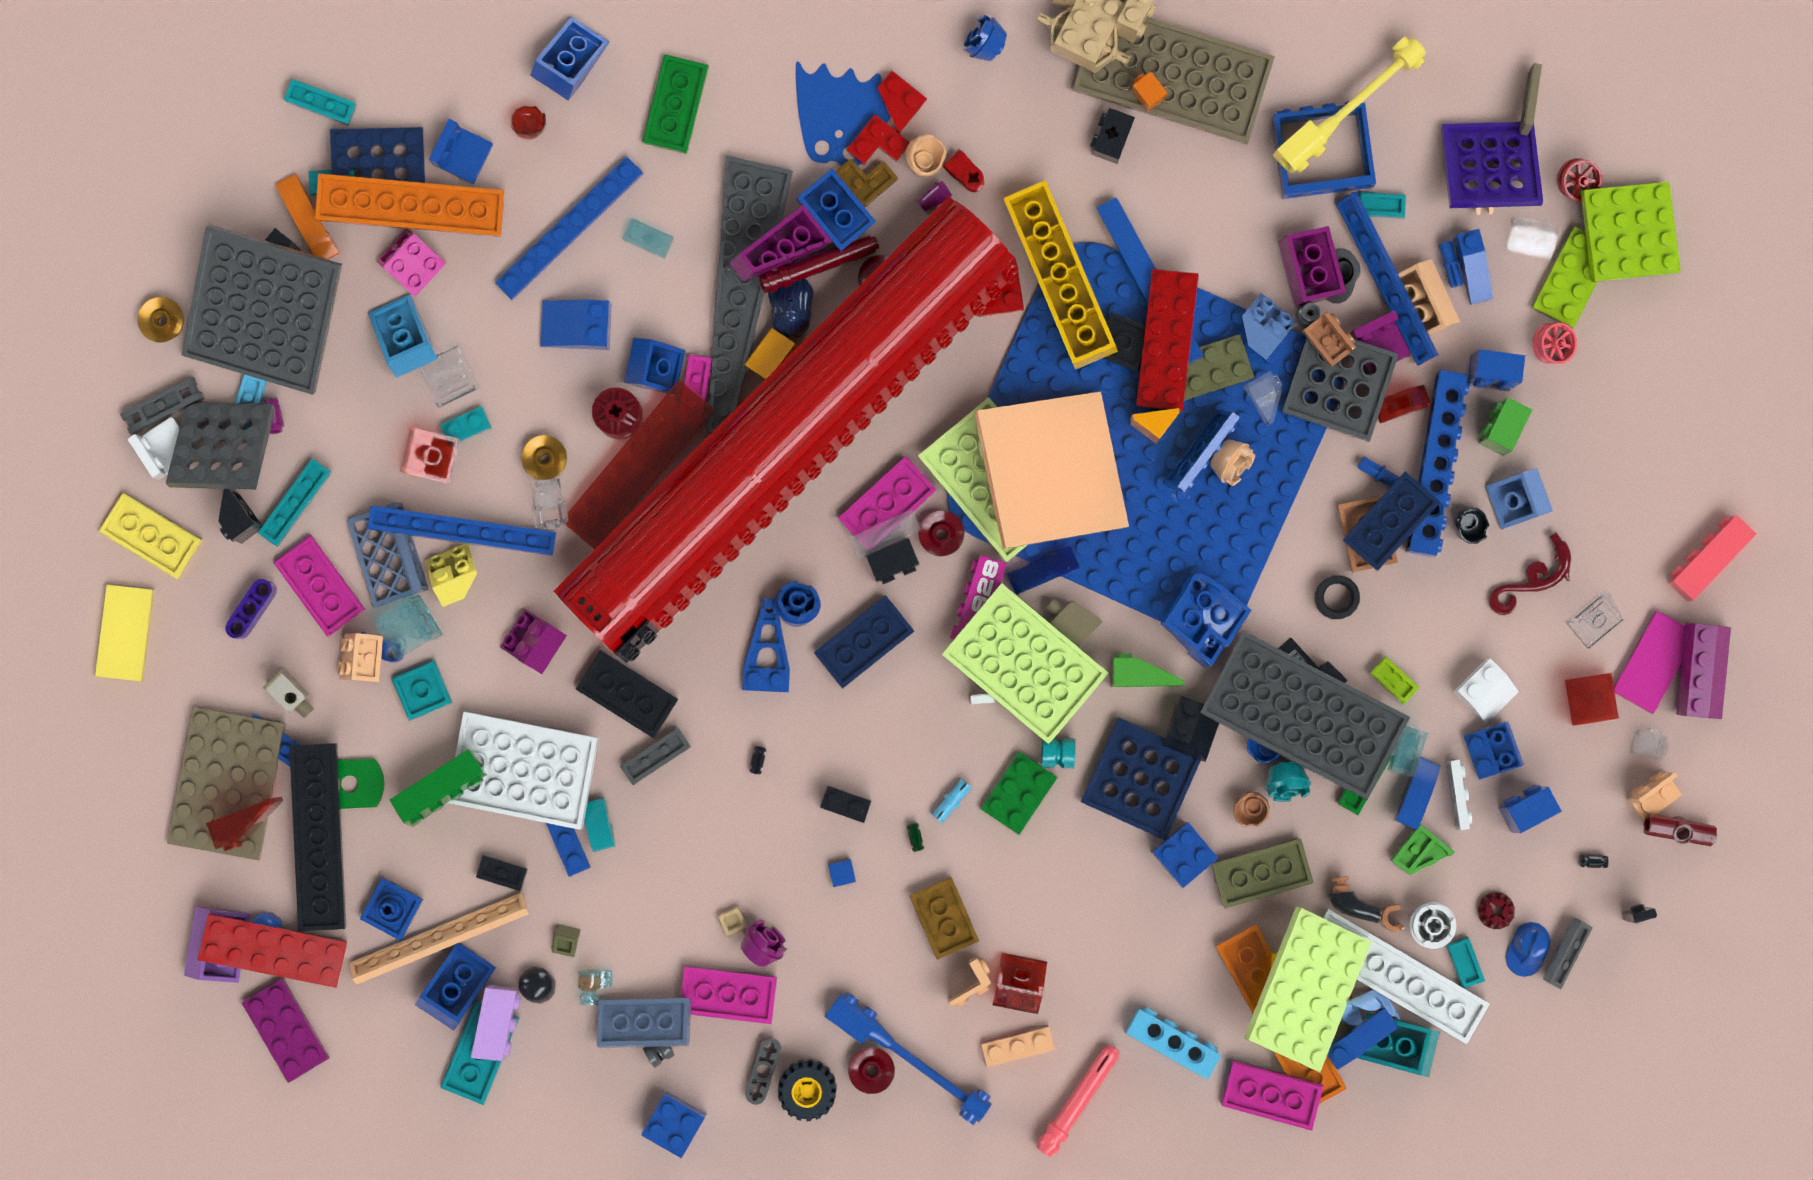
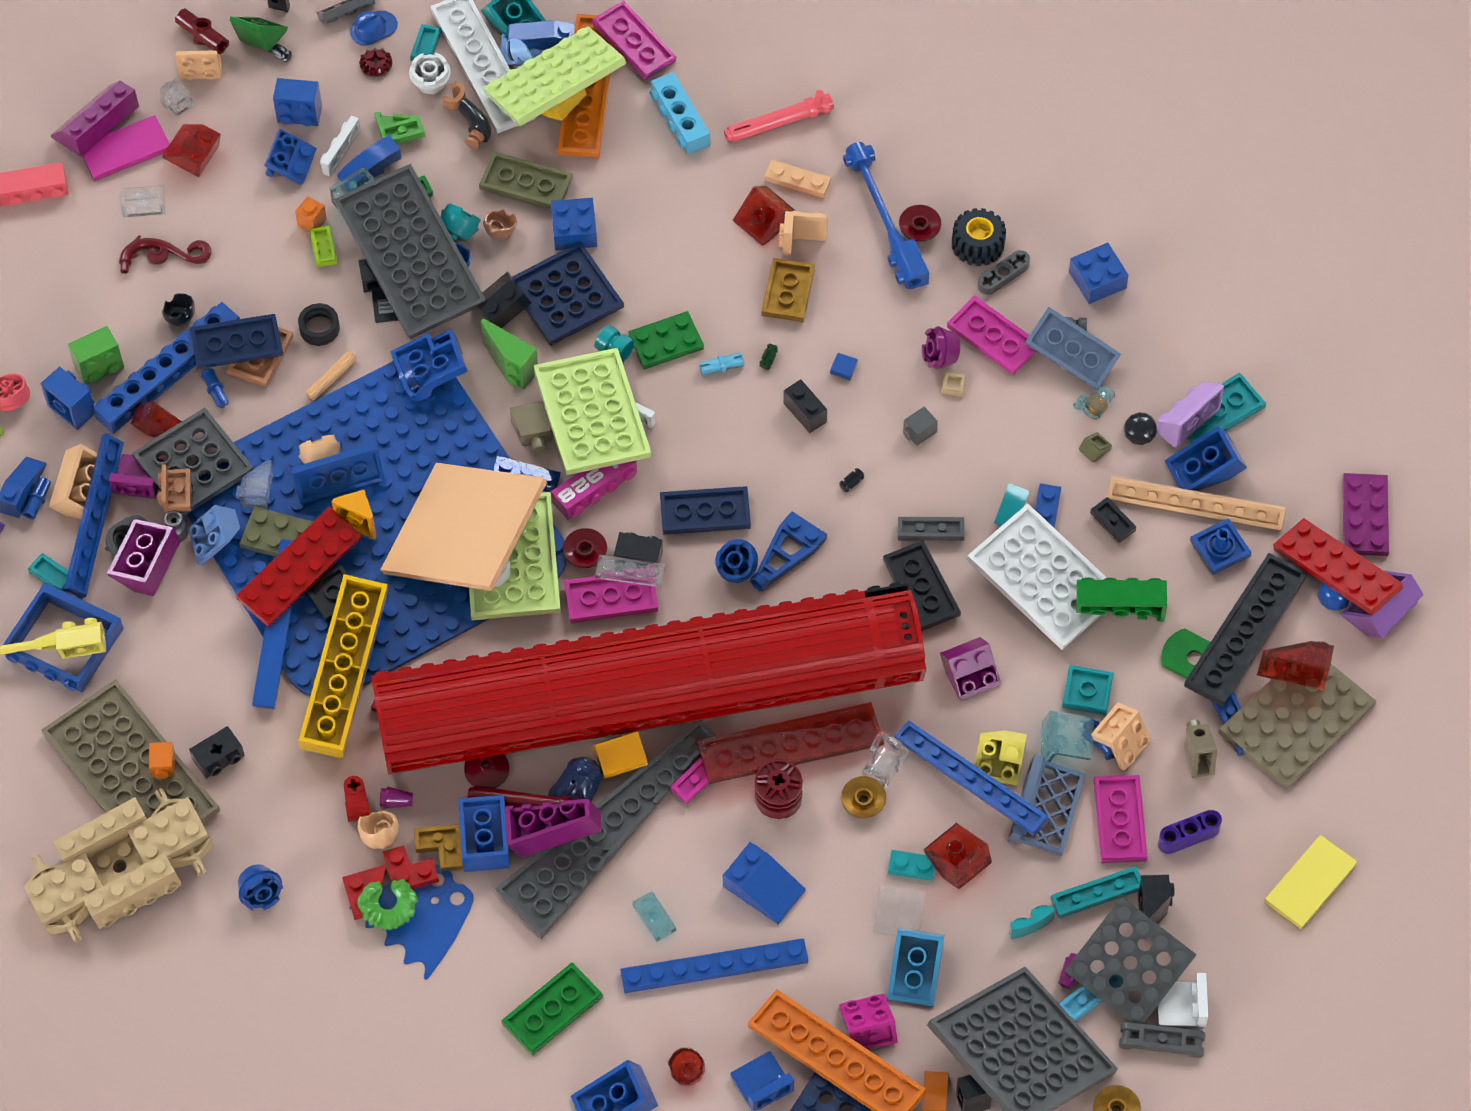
camera: 145 degrees left, 25 degrees down
light yellow tile [98,493,203,579] -> none
blue slope [624,338,685,395] -> none
white slope [1453,658,1519,724] -> none
medium blue slope [1486,468,1553,530] -> none
none -> green slope [230,16,288,51]
none -> orange brick [295,196,327,231]
none -> light nougat axle [306,351,356,401]
none -> bright green piece [358,879,418,931]
none -> dark grey brick [903,406,938,446]
none -> teal slope [1009,905,1055,939]

